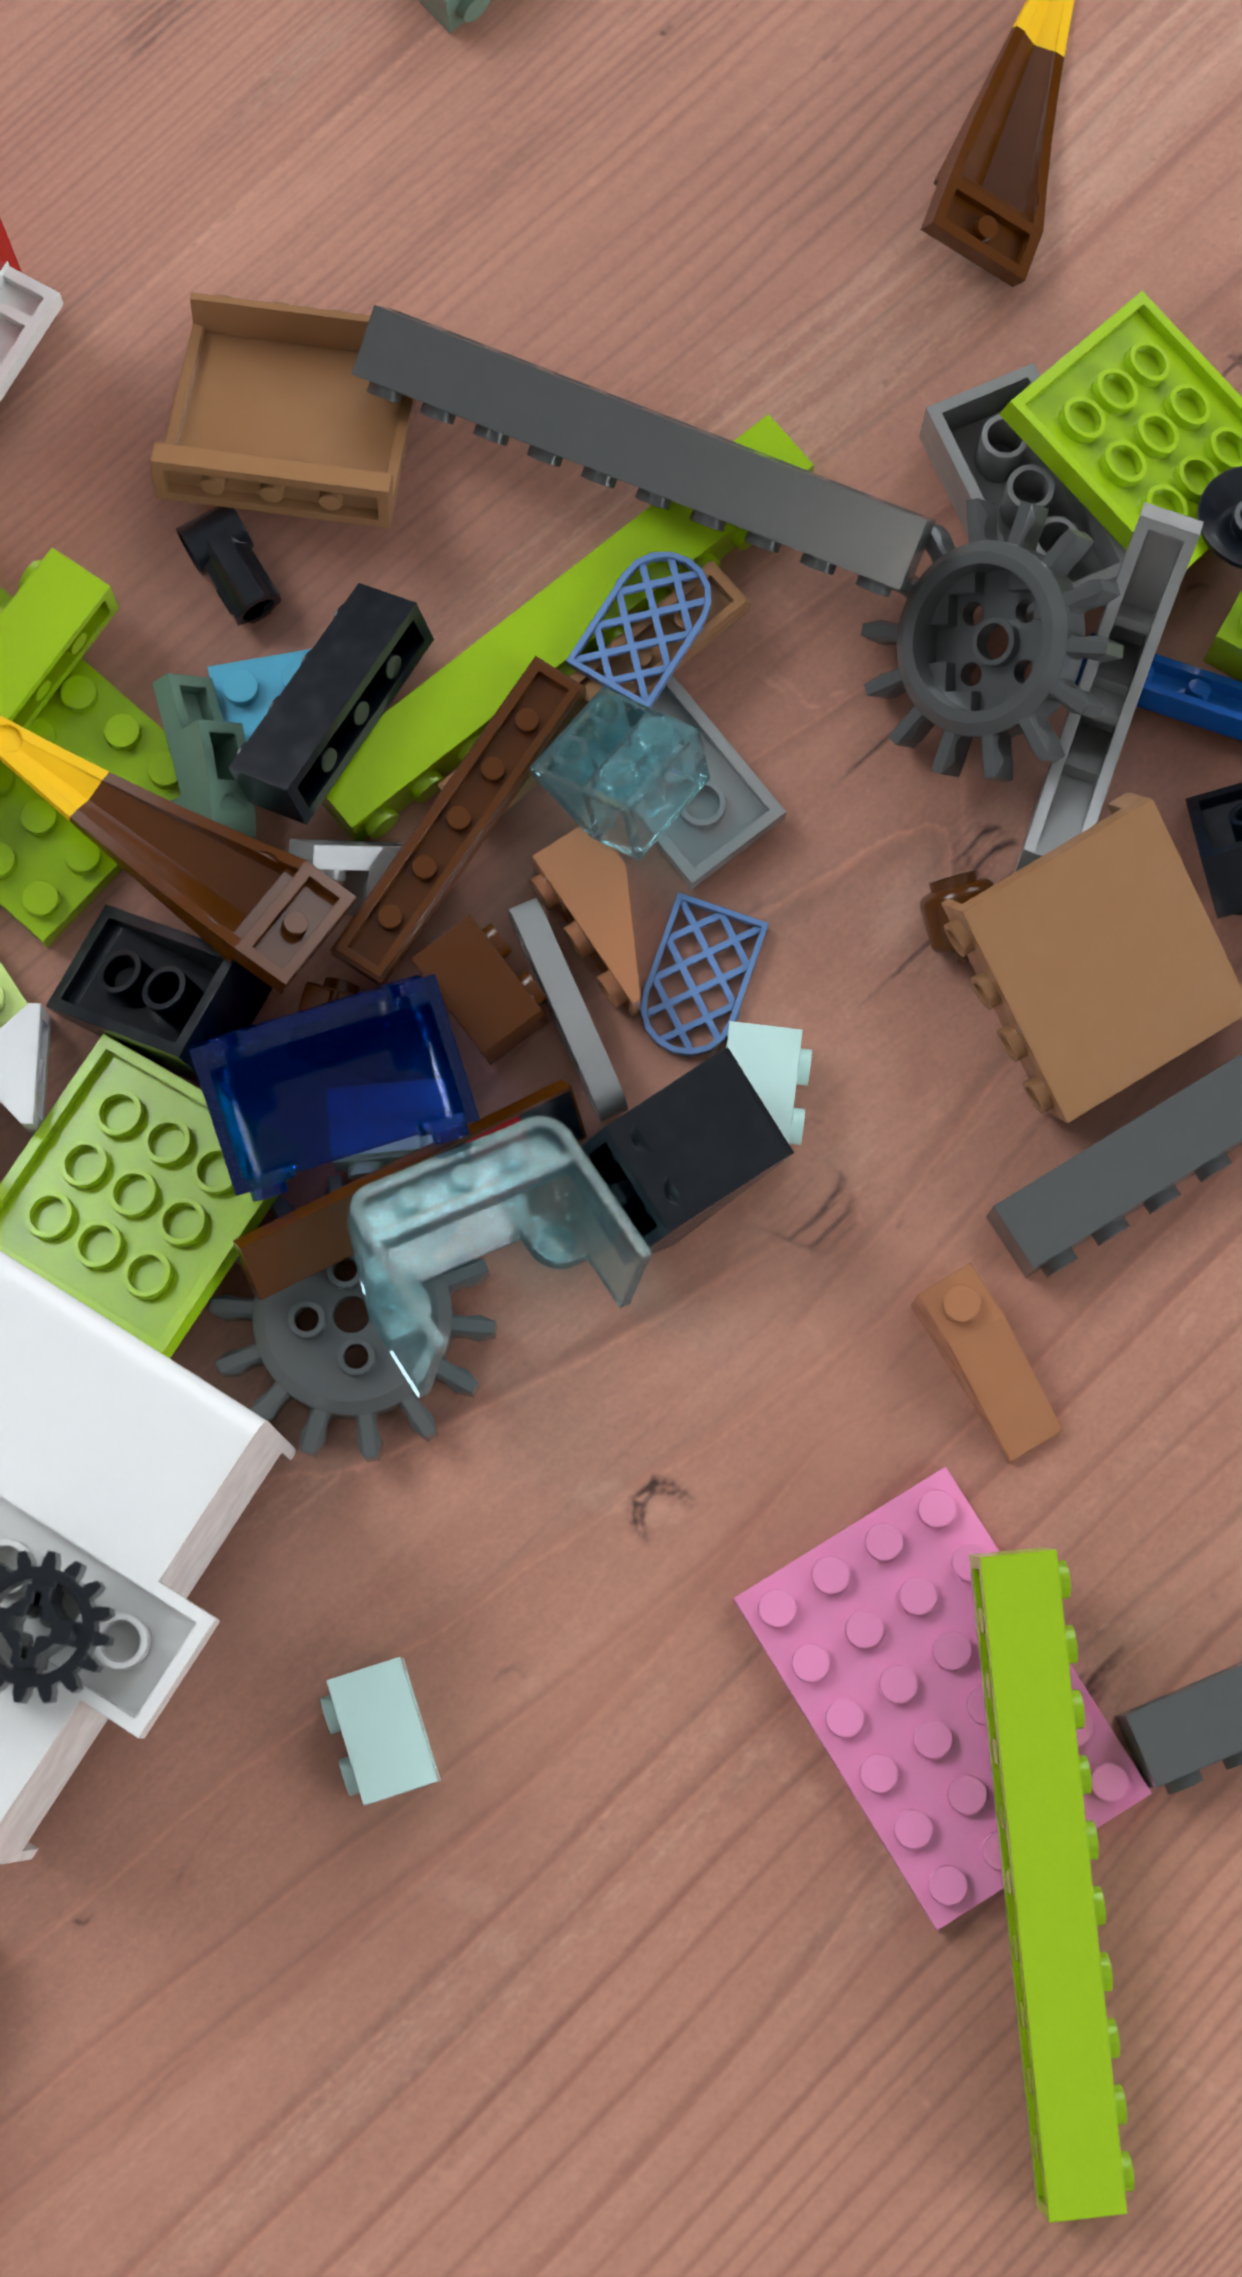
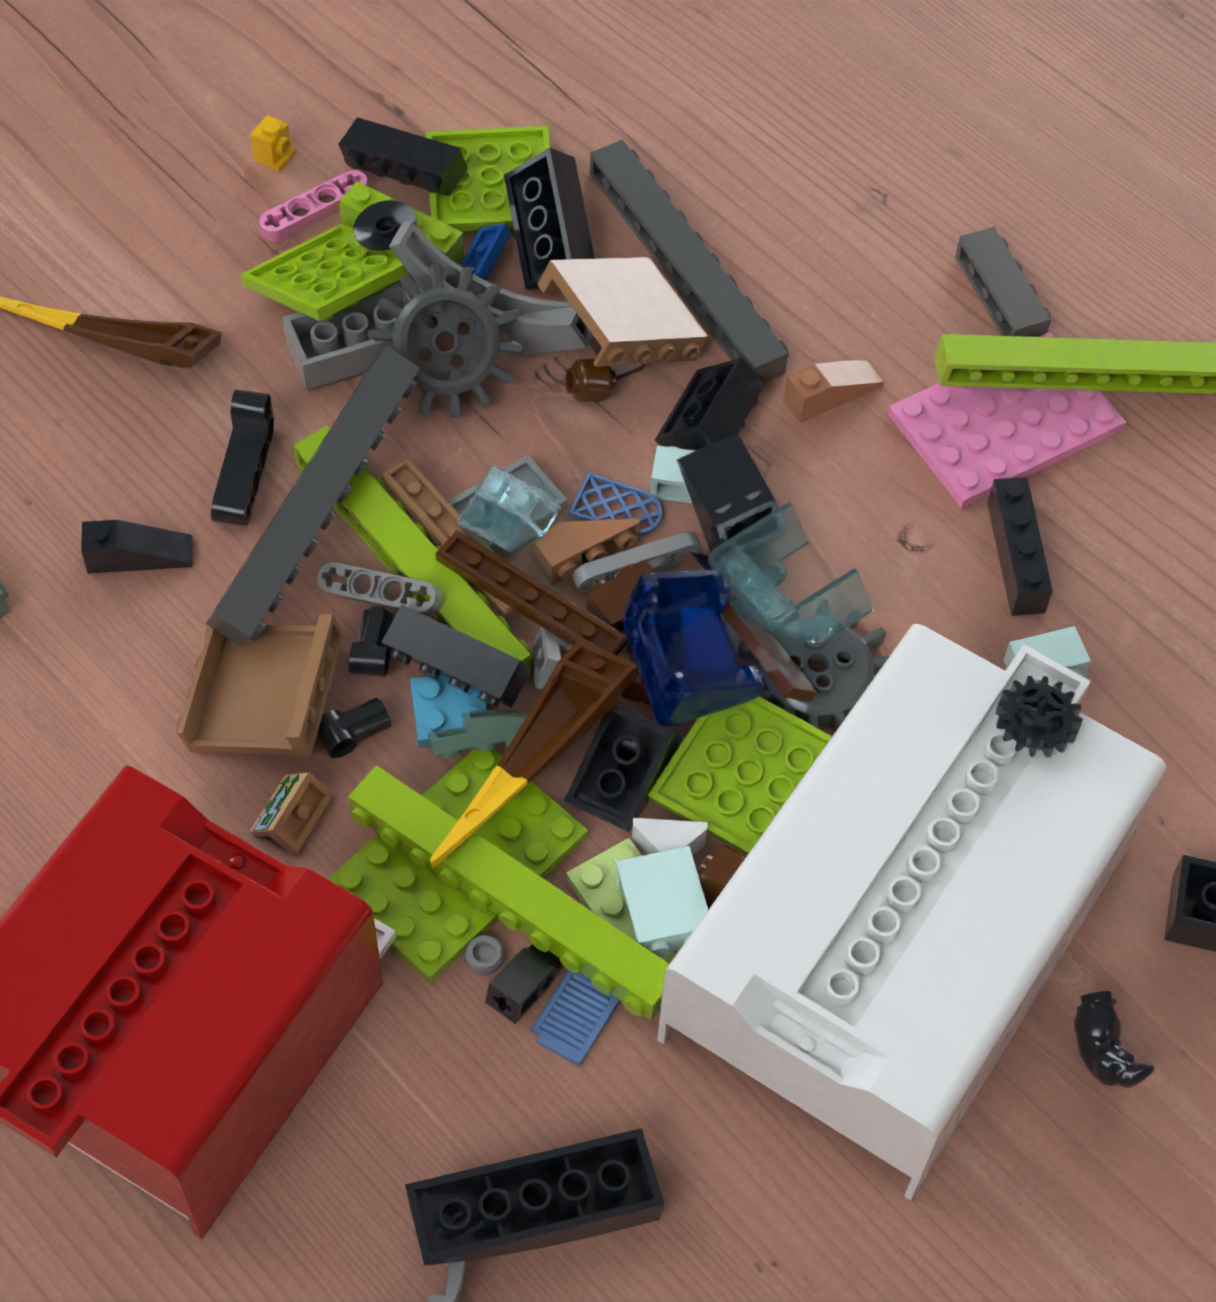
camera: 90 degrees left, 20 degrees down
medium blue window [566,552,711,712] -> none
none -> black slope [81,520,192,574]
none -> black beam [211,389,274,526]
none -> nougat panel [249,772,334,854]
none -> light grey beam [317,562,443,616]
none -> black piece [349,606,394,677]
none -> black slope [655,358,765,451]
none -> black brick [987,477,1053,616]

